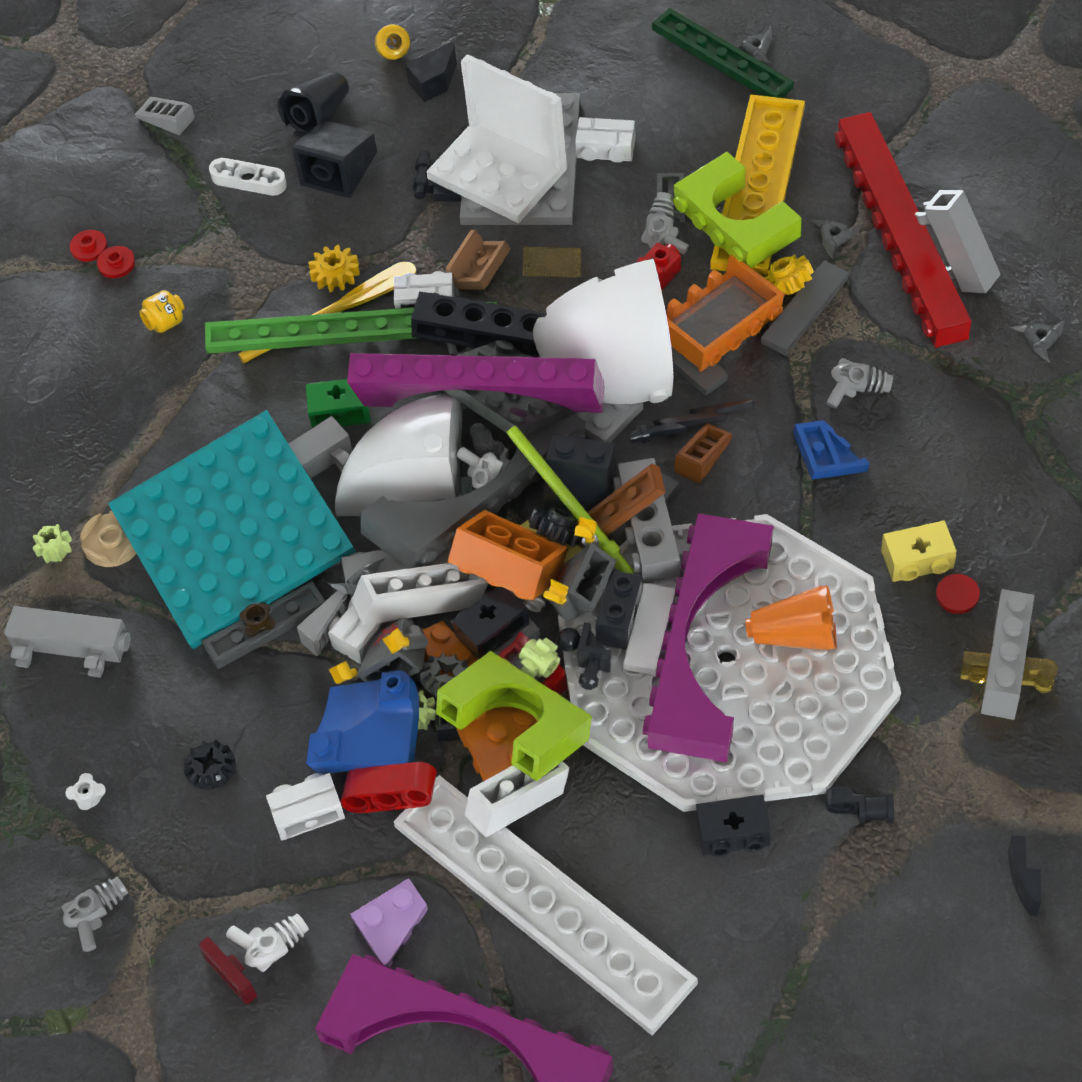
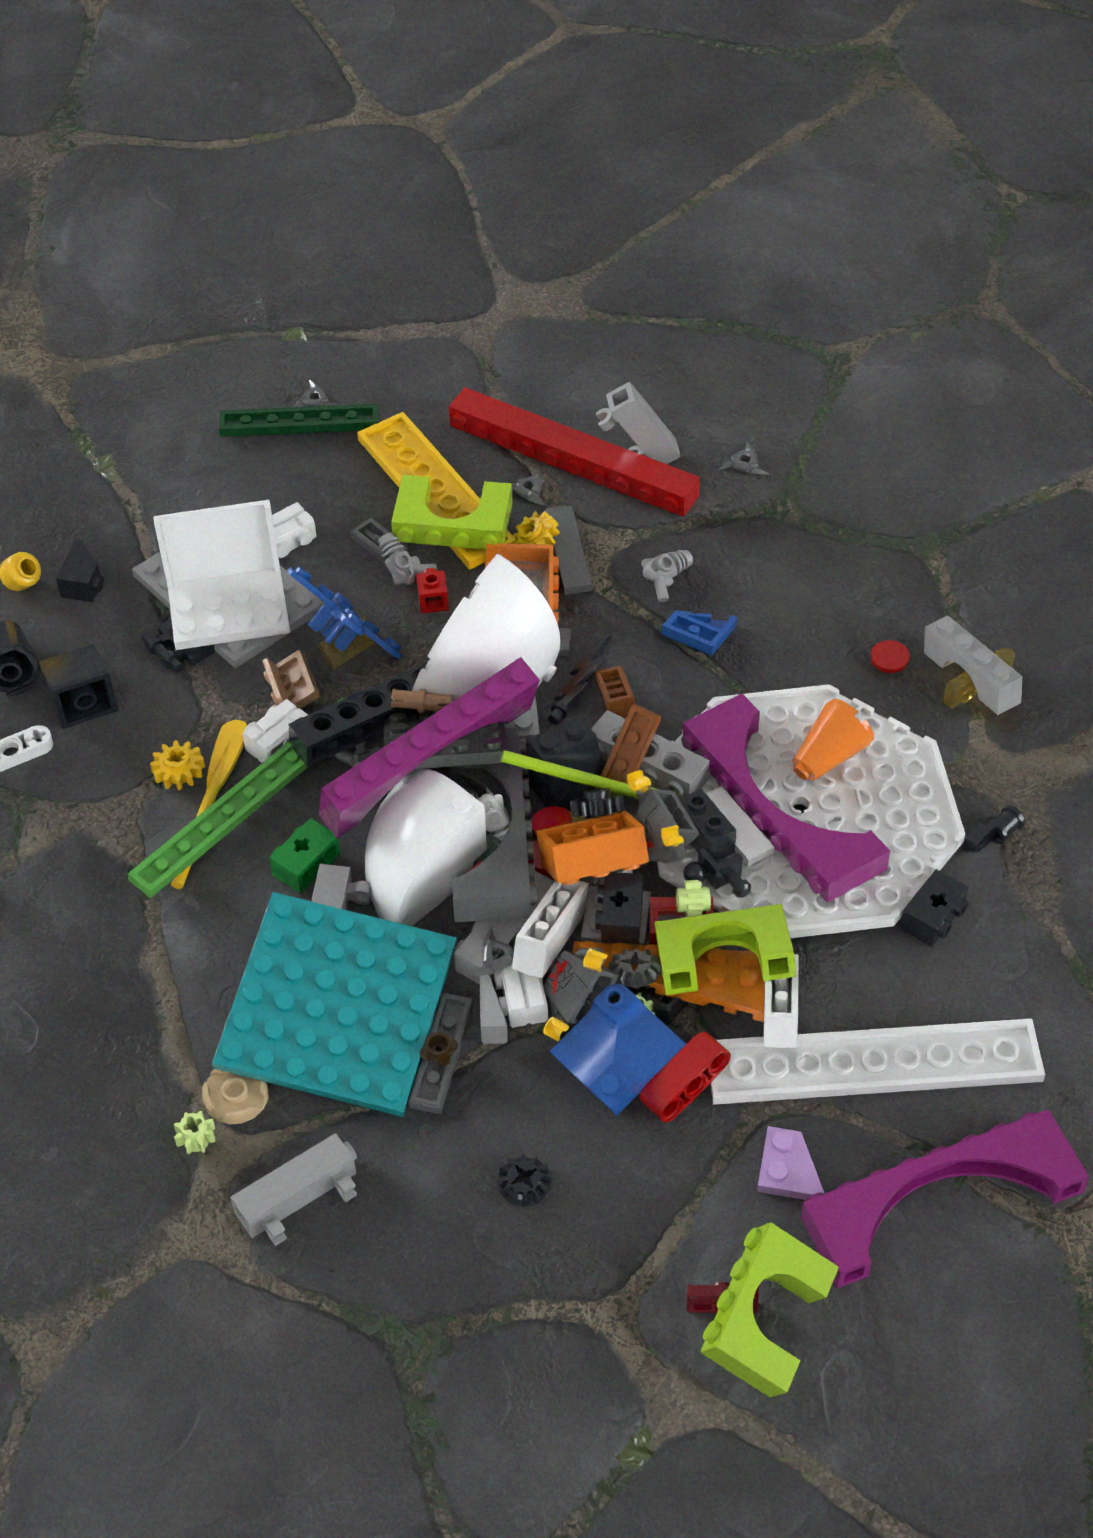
camera: 50 degrees left, 5 degrees down
light grey piece [62,876,128,952] -> none
white plate [66,773,106,810] -> none
yellow head [139,290,185,333] -> none
white piece [226,913,309,972] -> none
white brick [266,773,345,841] -> none
light yellow brick [881,520,957,582] -> none
none -> blue piece [287,566,403,660]
none -> medium nougat pin [391,689,452,713]
none -> red piece [531,806,572,836]
none -> lime arch [700,1222,839,1397]

